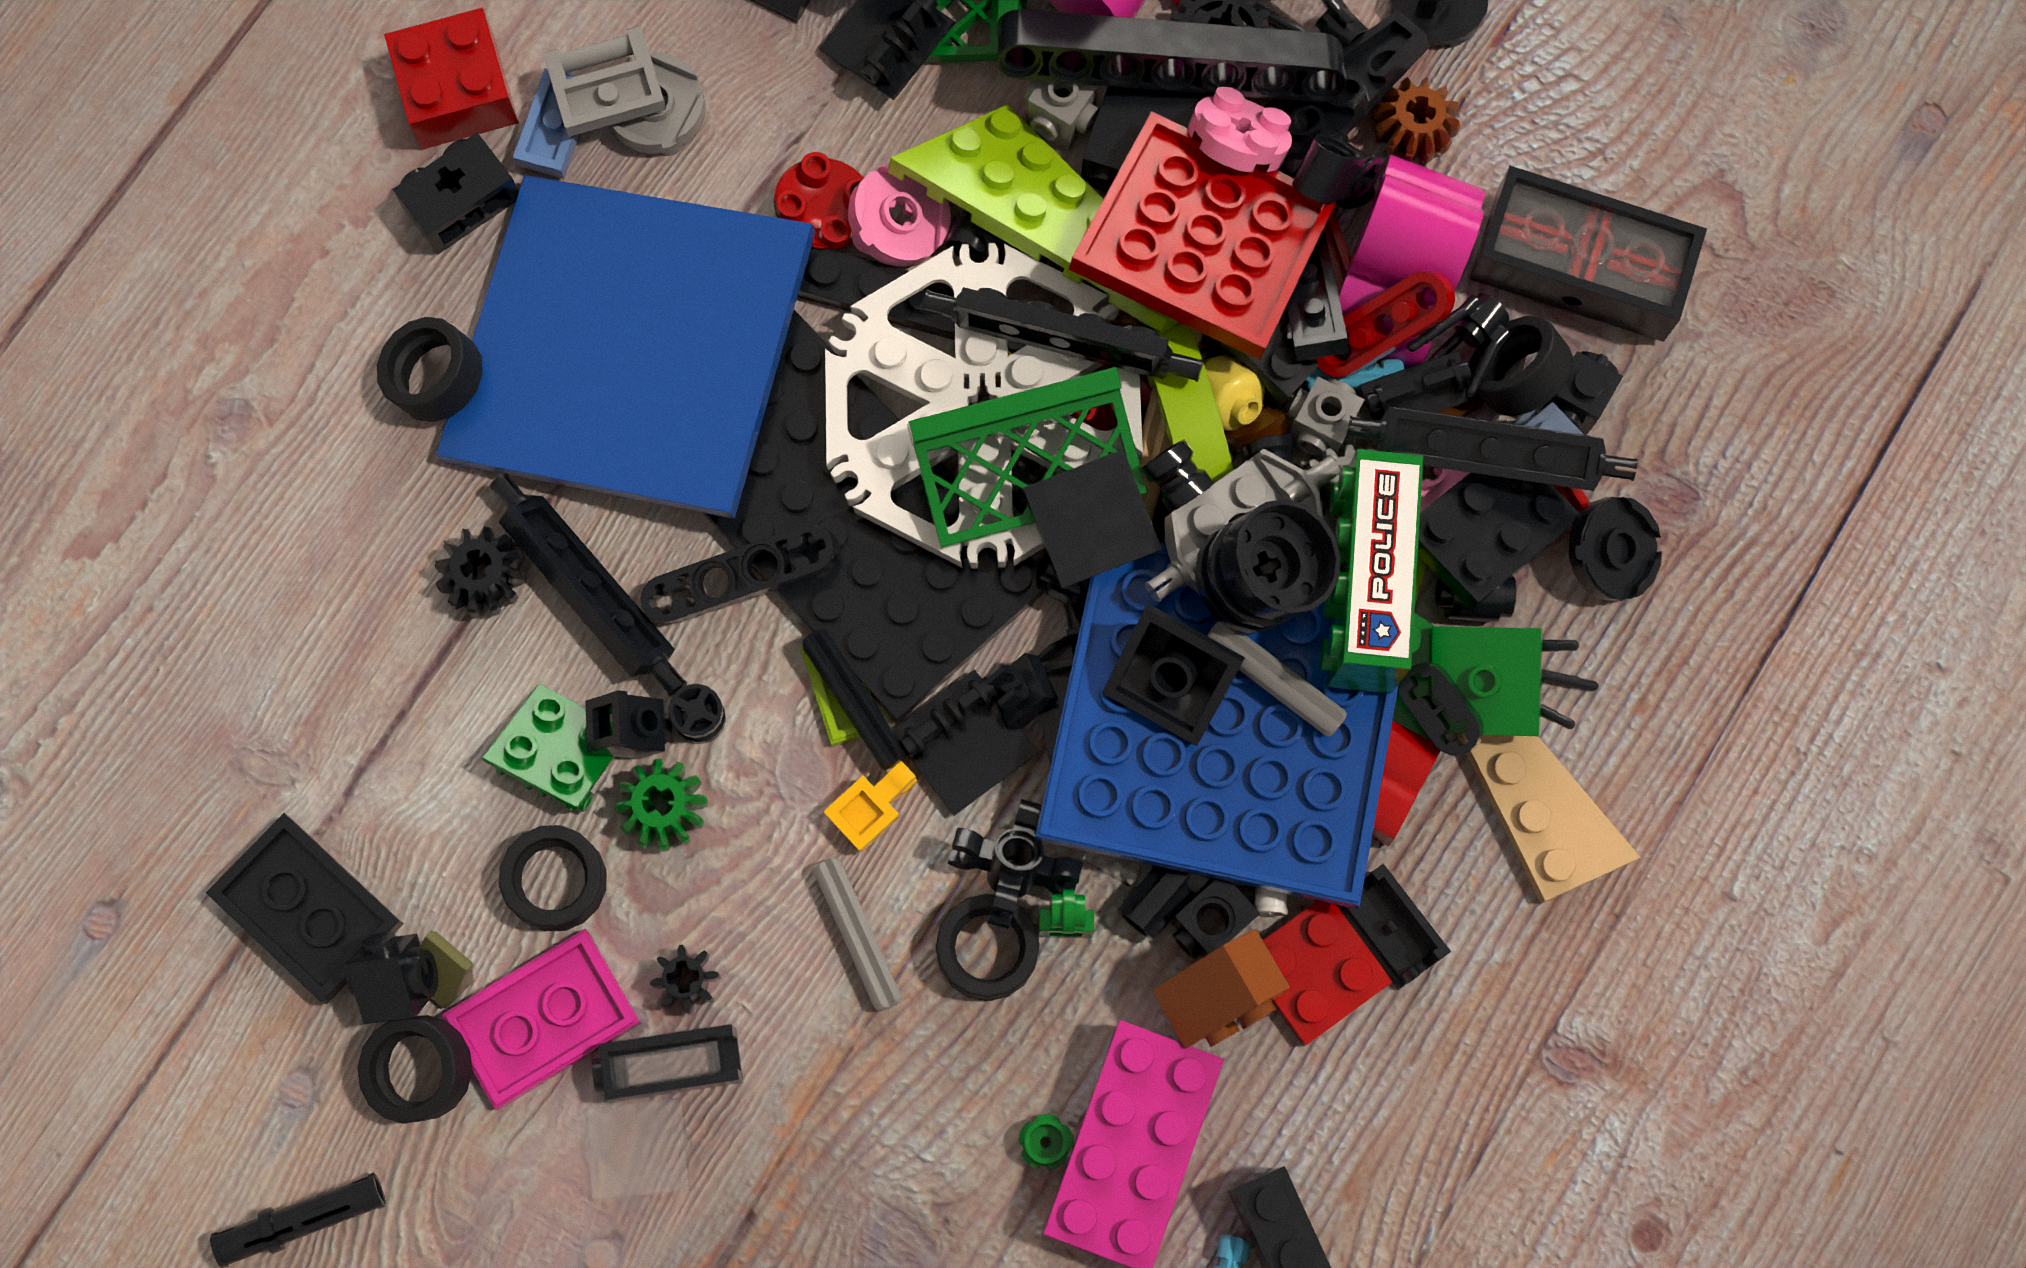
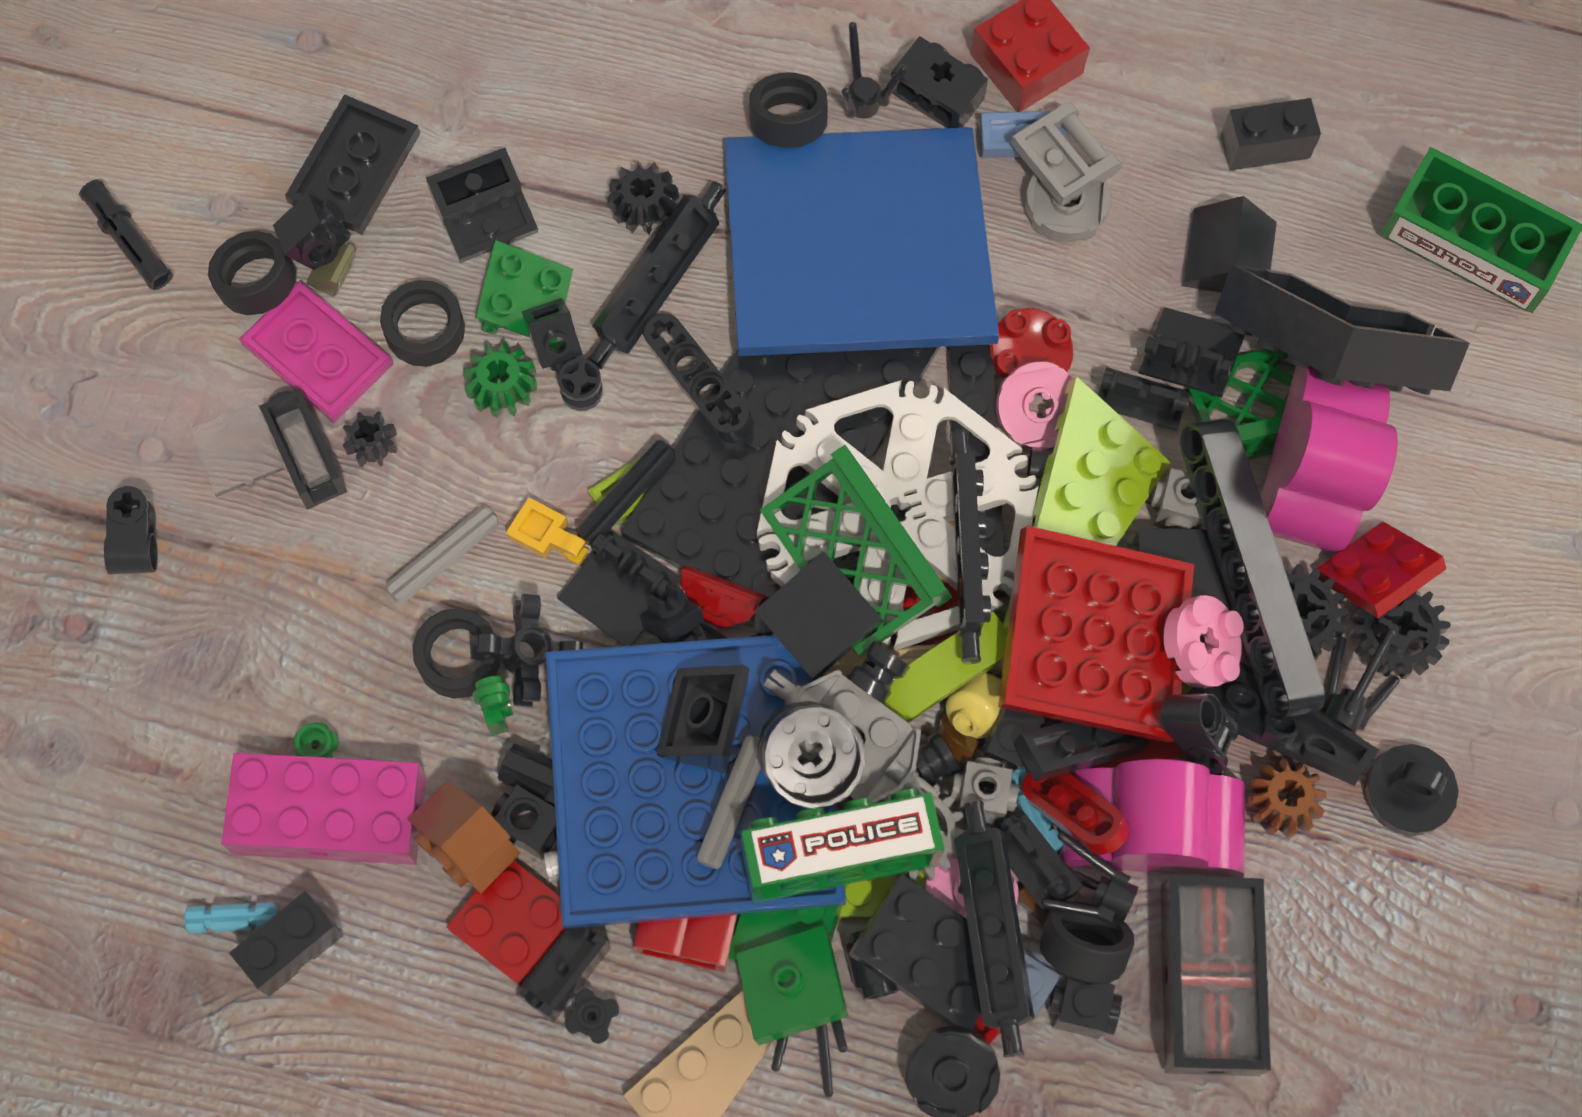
camera: 75 degrees right, 5 degrees down
black beam [1399,662,1484,756] -> none
none -> black brick [426,147,538,263]
none -> black plate [565,989,619,1044]
none -> red plate [681,566,767,628]
none -> black plant [842,22,907,119]
none -> black hinge [1098,367,1189,431]

